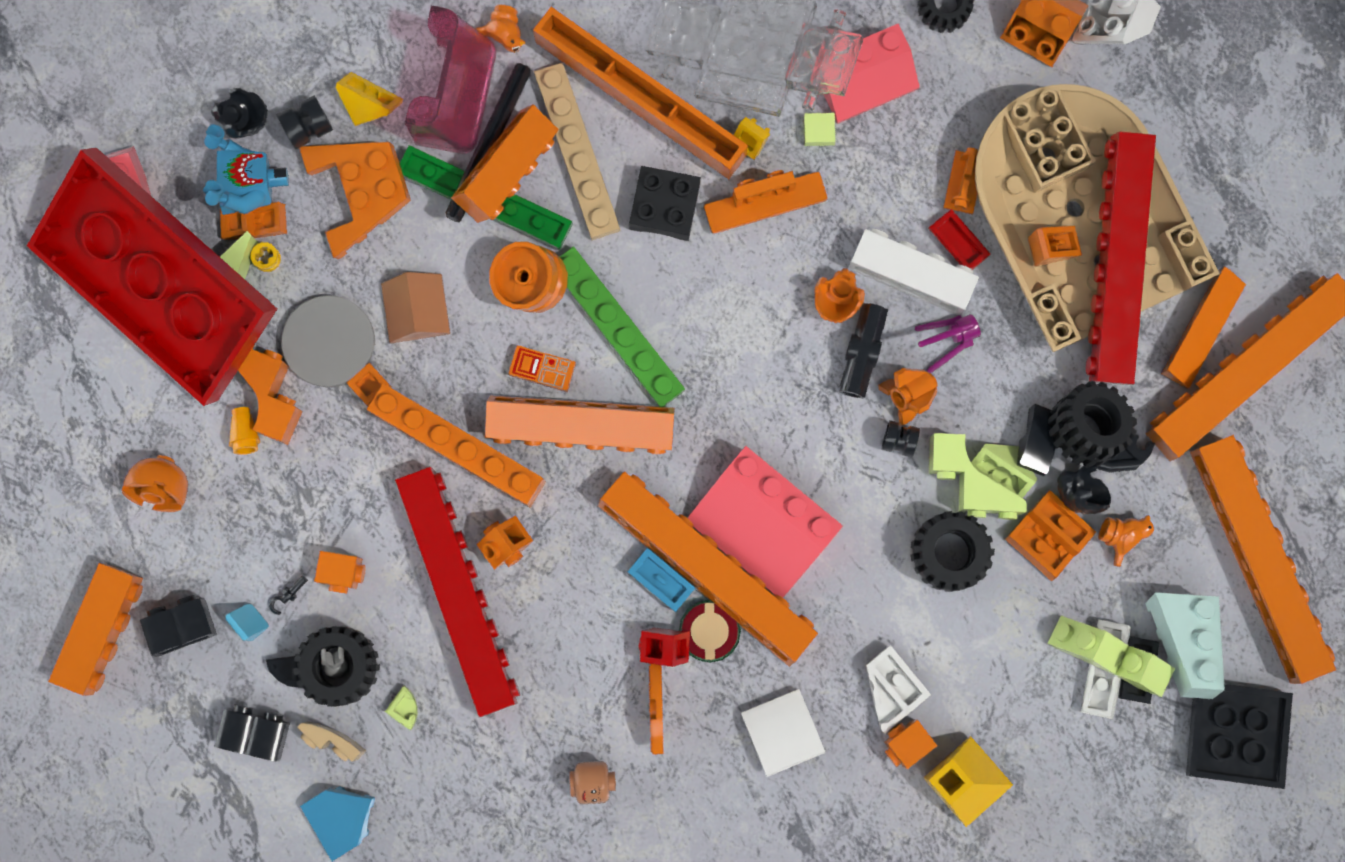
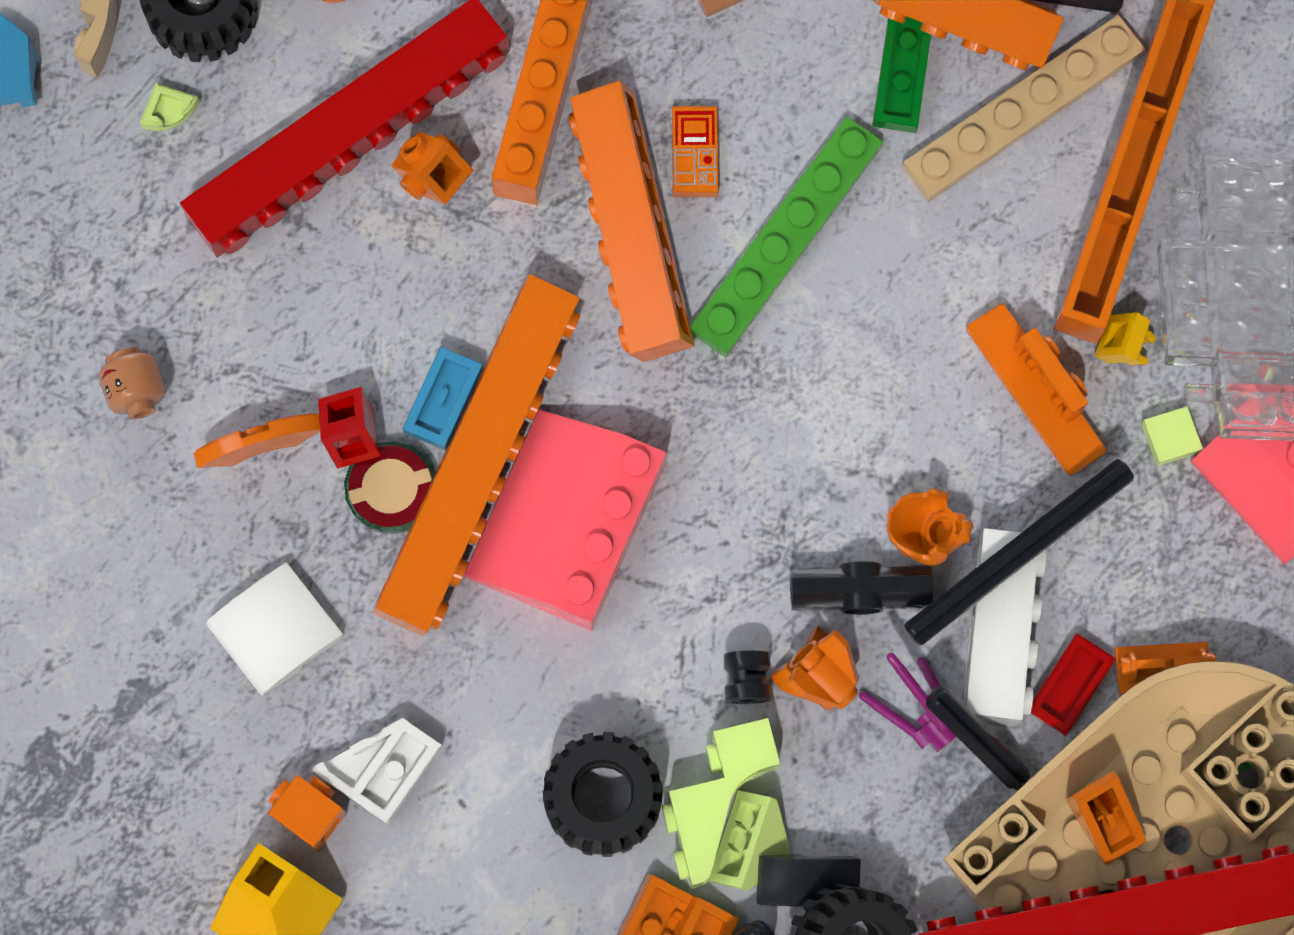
camera: 70 degrees right, 5 degrees down
orange wheel [489,242,568,313] -> none
black brick [629,166,701,241] -> none
none -> black axle [904,459,1134,646]
none -> black axle [925,686,1031,791]

